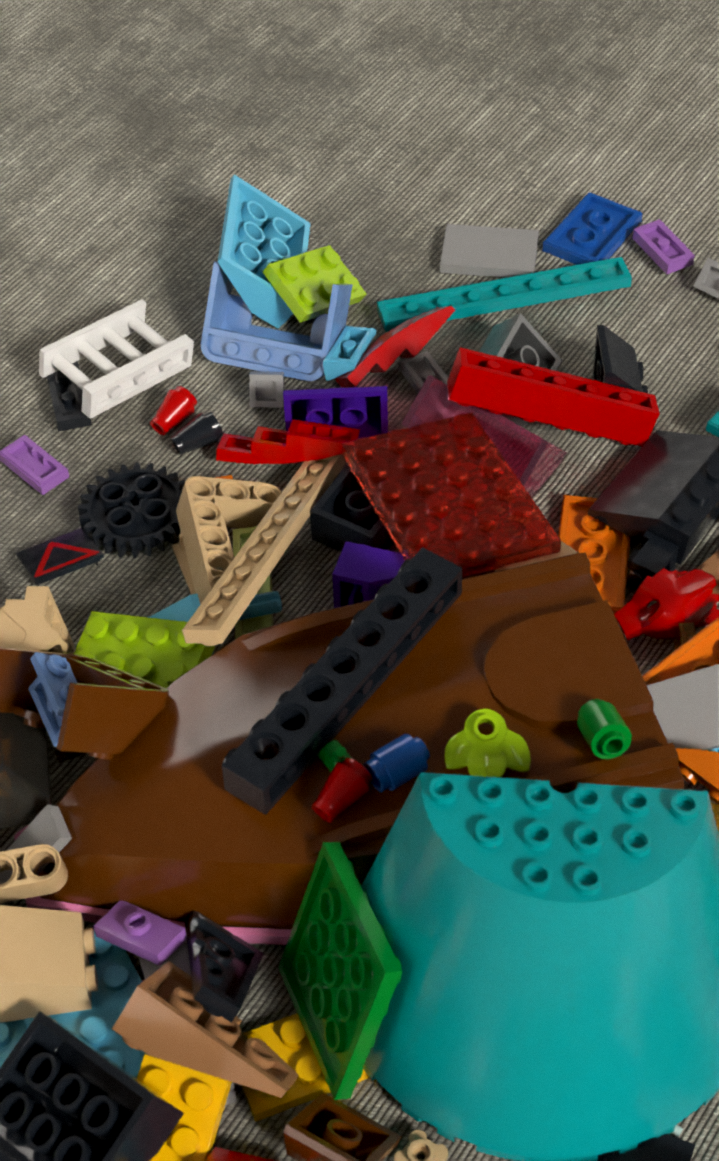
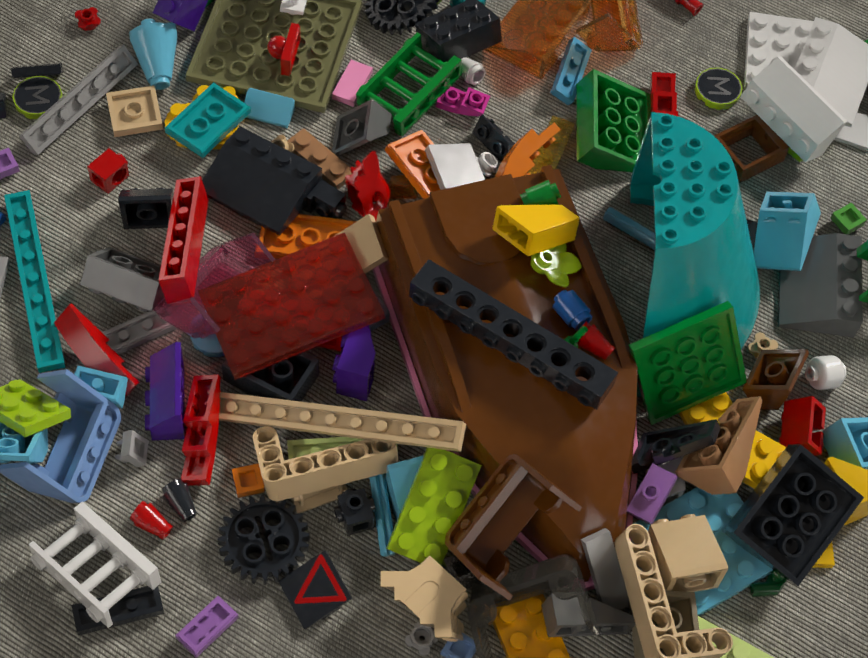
camera: 100 degrees left, 10 degrees up
medium blue bracket [28,652,77,747] -> none
none -> red brick [87,148,129,194]
none -> black brick [334,488,376,536]
none -> yellow slope [492,205,580,256]

